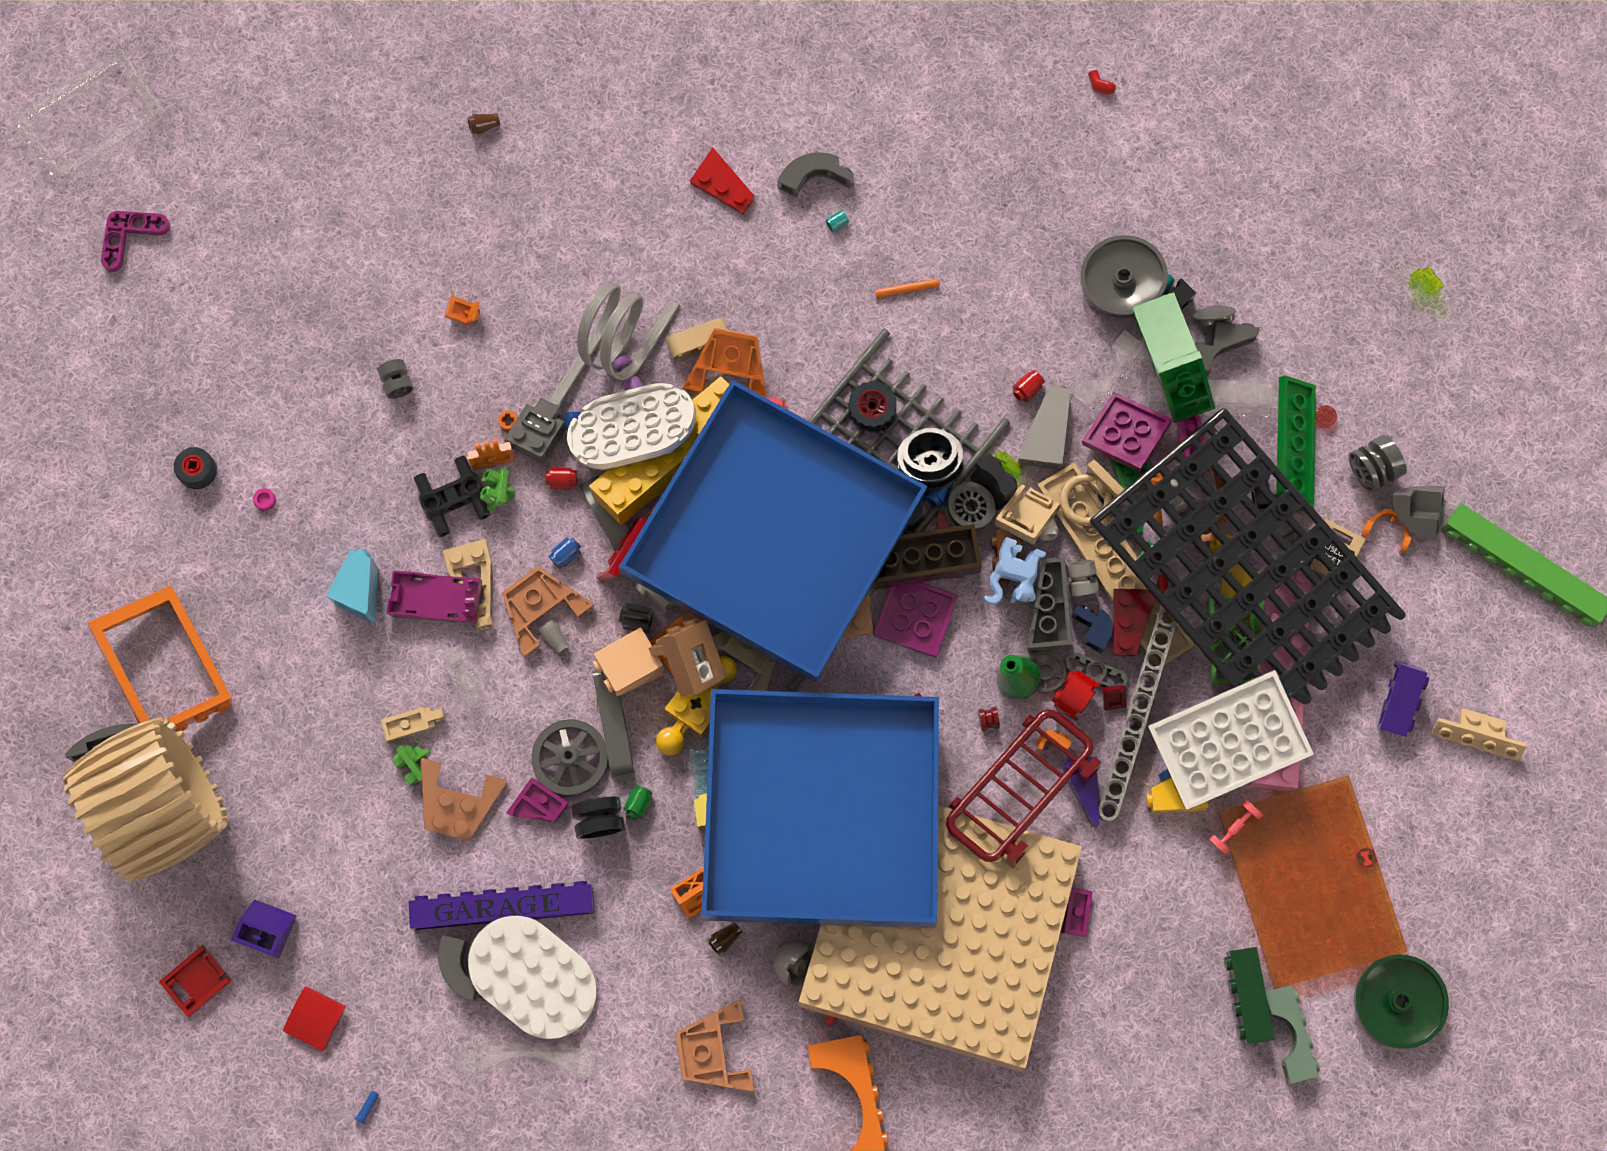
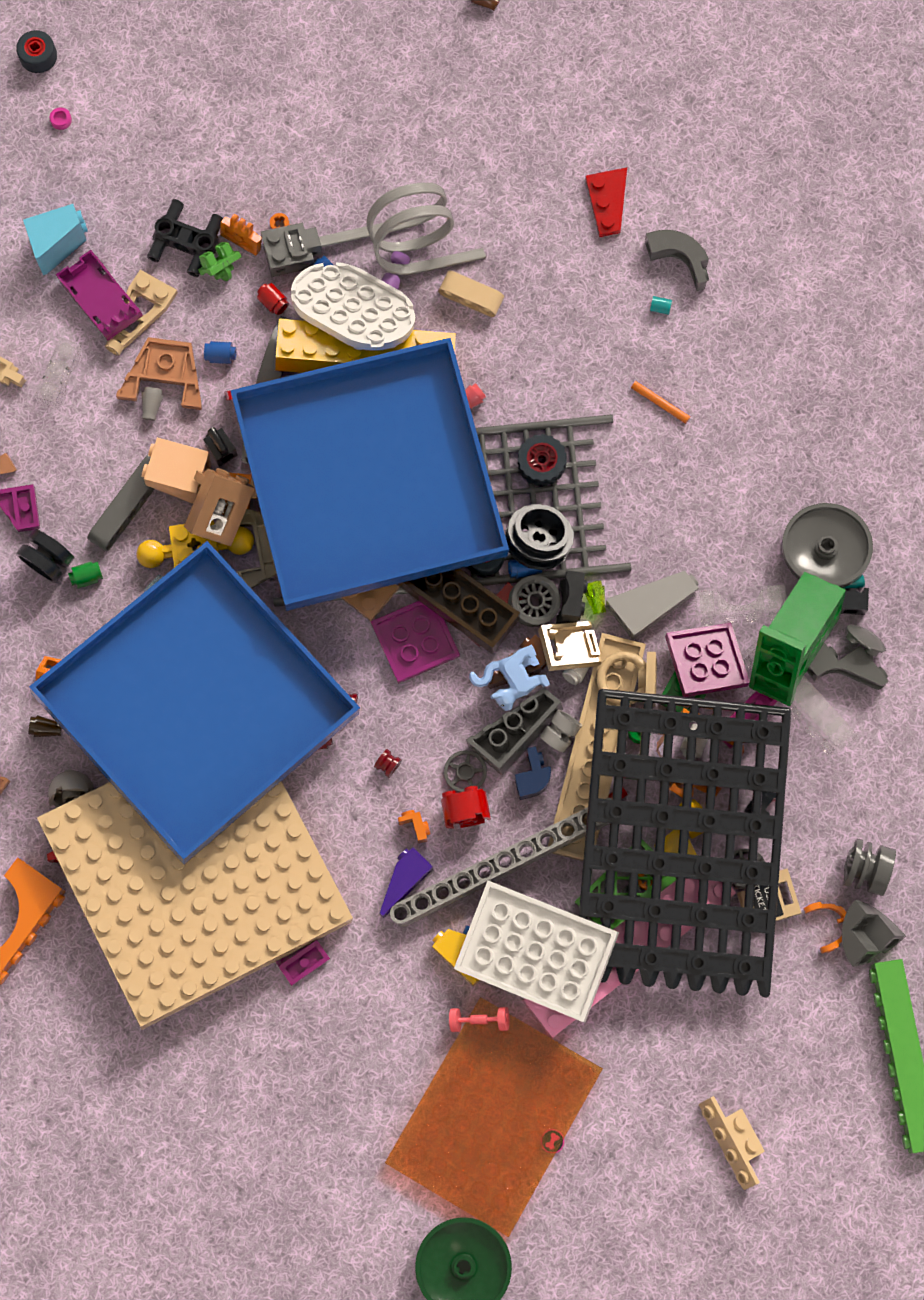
camera: 45 degrees right, 0 degrees up
dark grey wheel [377,359,414,399] -> none
orange bracket [444,296,480,326] -> none
dark grey wheel [531,719,608,796] -> none
orange wing [683,328,767,398] -> none
dark red bar [946,709,1101,869] -> none
green cone [996,655,1041,699] -> none
red brick [1013,370,1045,402] -> none
dark grey beam [1065,653,1128,687] -> none
dark red tile [1102,684,1127,711] -> none
dark red wing [1113,589,1156,656] -> none
dark green brick [1224,947,1275,1045] -> none
sand green arch [1266,985,1320,1084] -> none
green plate [1276,375,1316,512] -> none
clear red tile [1315,405,1337,428] -> none
dark purple wedge [1378,660,1429,737] -> none

